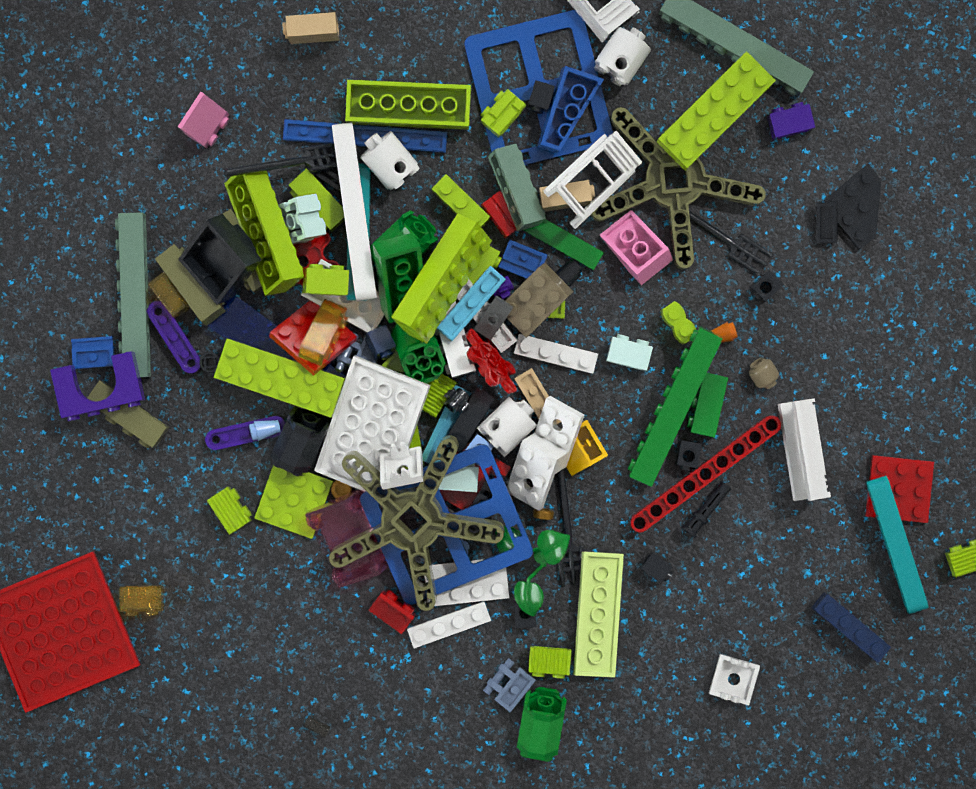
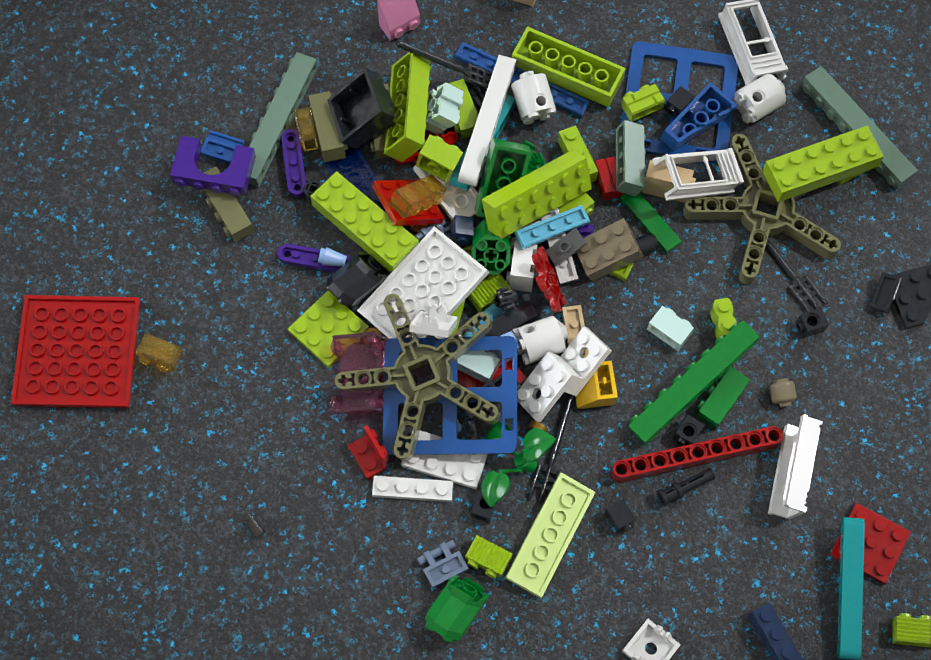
camera: 25 degrees right, 20 degrees down
lime brick [207,487,252,535] -> none
blue plate [499,240,547,279] -> none
white plate [514,334,598,374] -> none
bright pink slope [600,210,673,285] -> none
orange cone [711,322,738,343] -> none
dark purple brick [767,102,816,140] -> none

